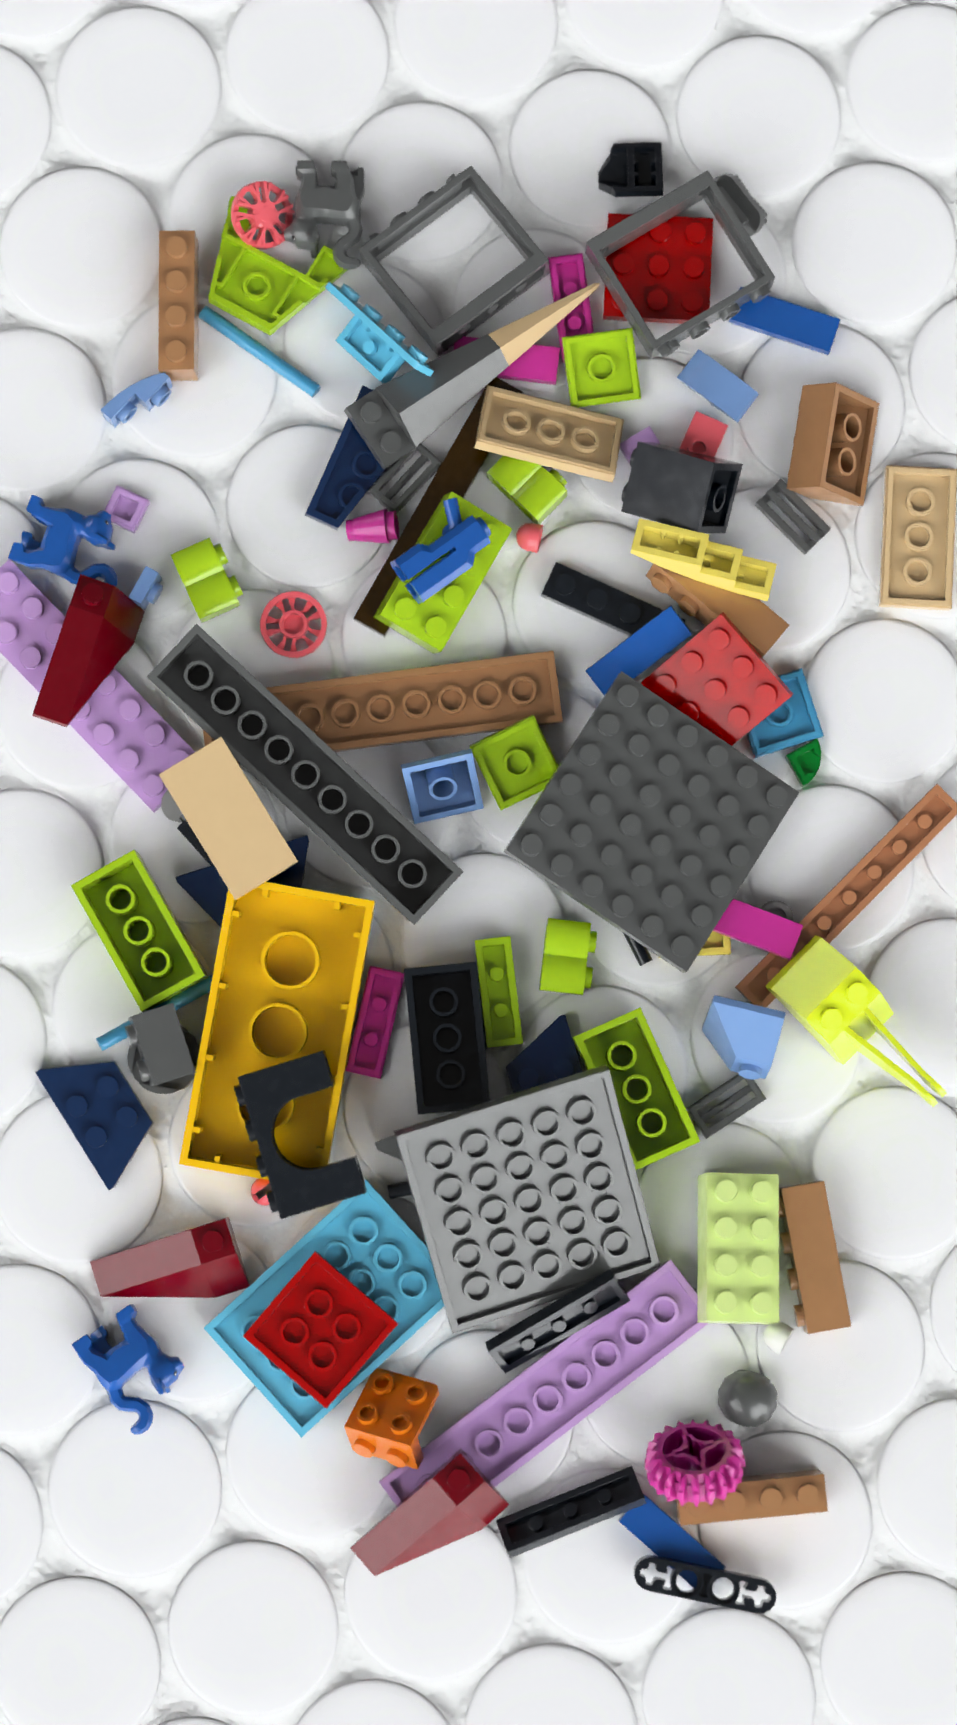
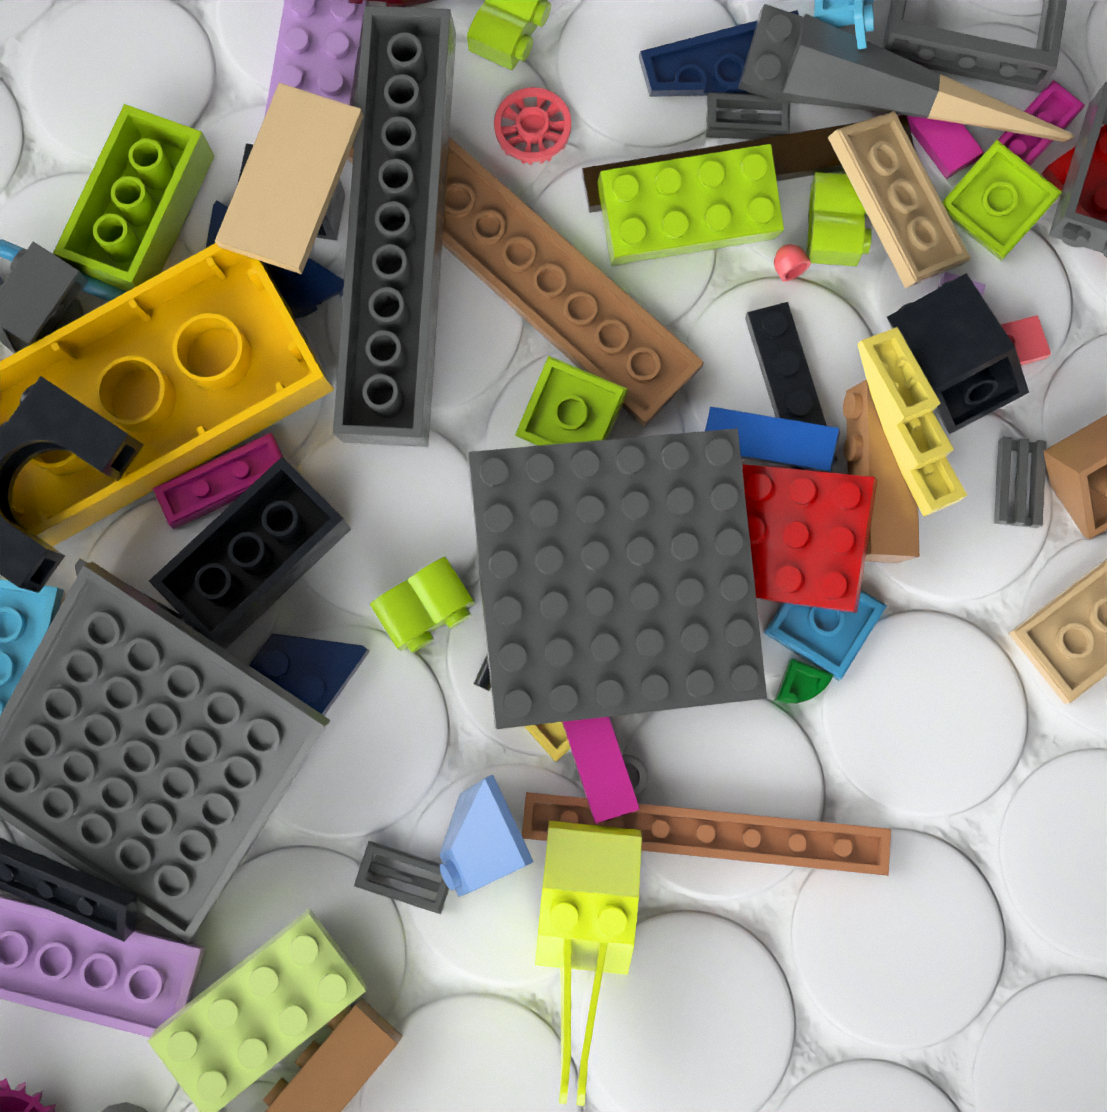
camera: 50 degrees right, 5 degrees down
dark pink cone [346,508,400,544] -> none
blue piece [390,498,491,604] -> none
medium blue slope [401,749,484,824] -> none
lime plate [475,936,523,1048] -> none
lime brick [572,1007,700,1170] -> none
medium blue slope [677,349,759,423] -> none

